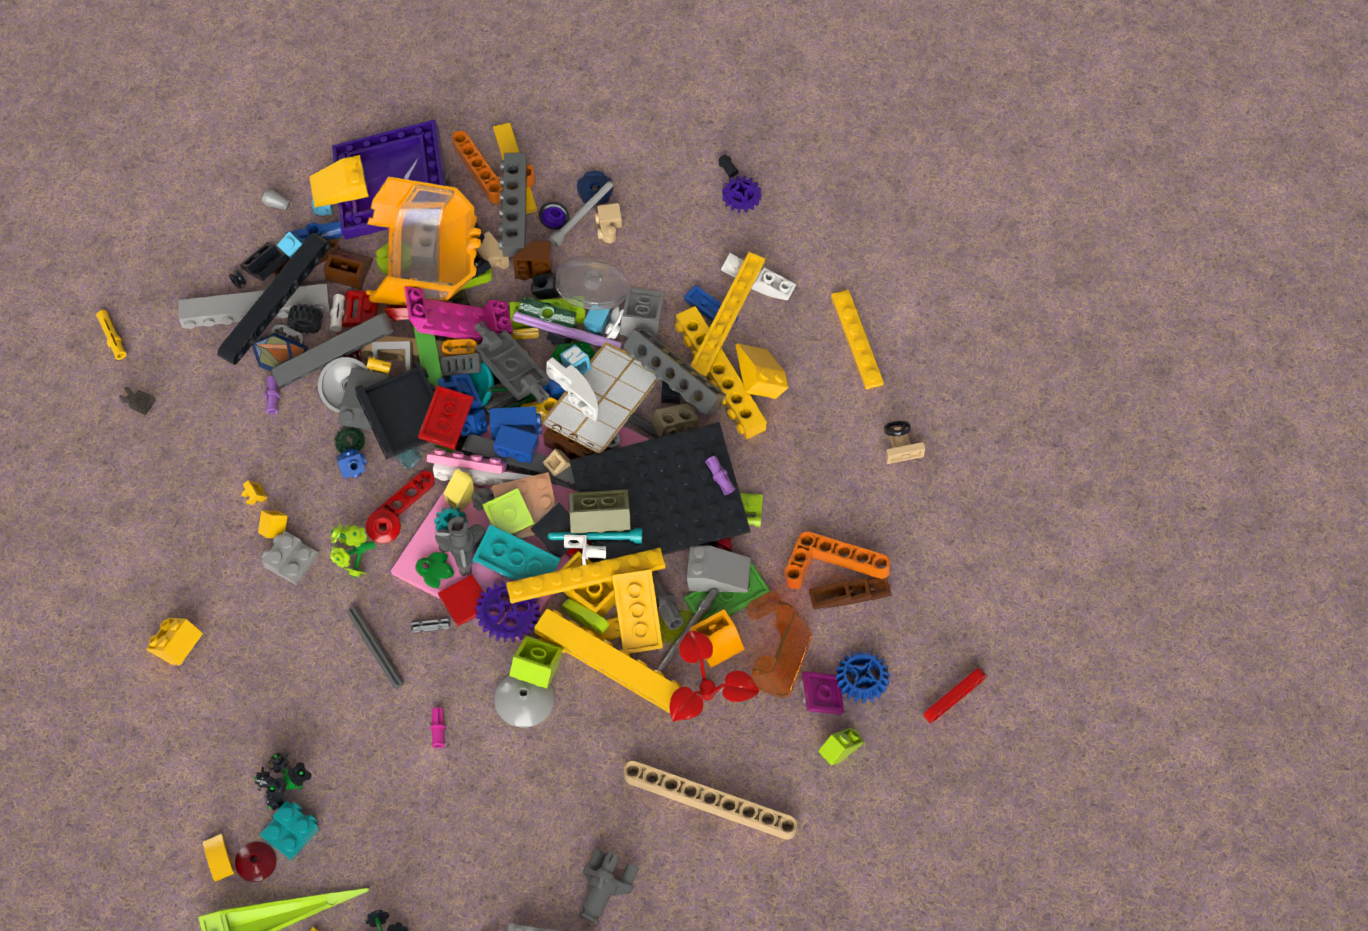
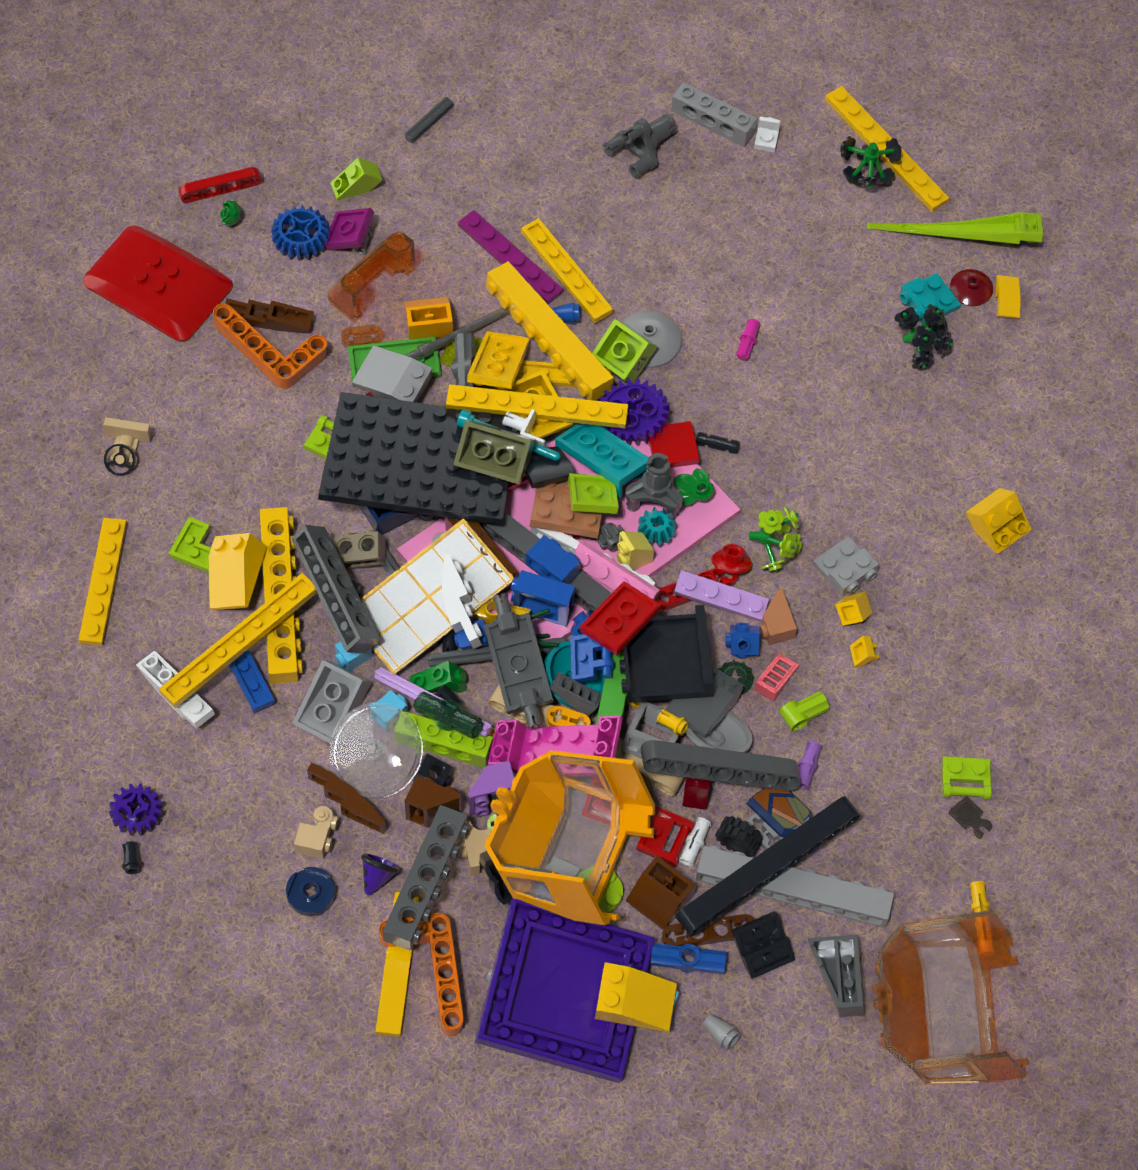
camera: 160 degrees left, 0 degrees up
black bush [229,270,246,289] -> none
medium azure brick [277,232,304,258] -> none
dark grey axle [347,607,404,689] -> none
tan slope [542,449,570,476] -> none
light grey piece [548,181,613,247] -> none
medium azure brick [560,345,592,375] -> none
lime beam [561,599,609,634] -> none
white plate [605,306,624,339] -> none
tan beam [624,761,797,840] -> none
red plant [669,631,759,722] -> none
medium lavender pin [705,455,735,495] -> none
none -> red wedge [83,226,232,342]
none -> lime plate [168,517,211,573]
none -> green plate [220,199,241,226]
none -> reddish brown slope [307,762,386,834]
none -> dark grey axle [405,97,453,143]
none -> magenta plate [458,210,563,305]
none -> medium lavender slope [468,761,514,817]
none -> yellow plate [521,218,613,324]
none -> blue cone [551,302,581,324]
none -> lavender plate [673,570,769,622]
none -> coral slope [754,653,799,701]
none -> nougat slope [759,589,797,645]
none -> lime piece [779,691,830,732]
none -> dark grey wedge [808,935,865,1017]
none -> windscreen [872,910,1029,1084]
none -> lime plate [942,756,992,800]

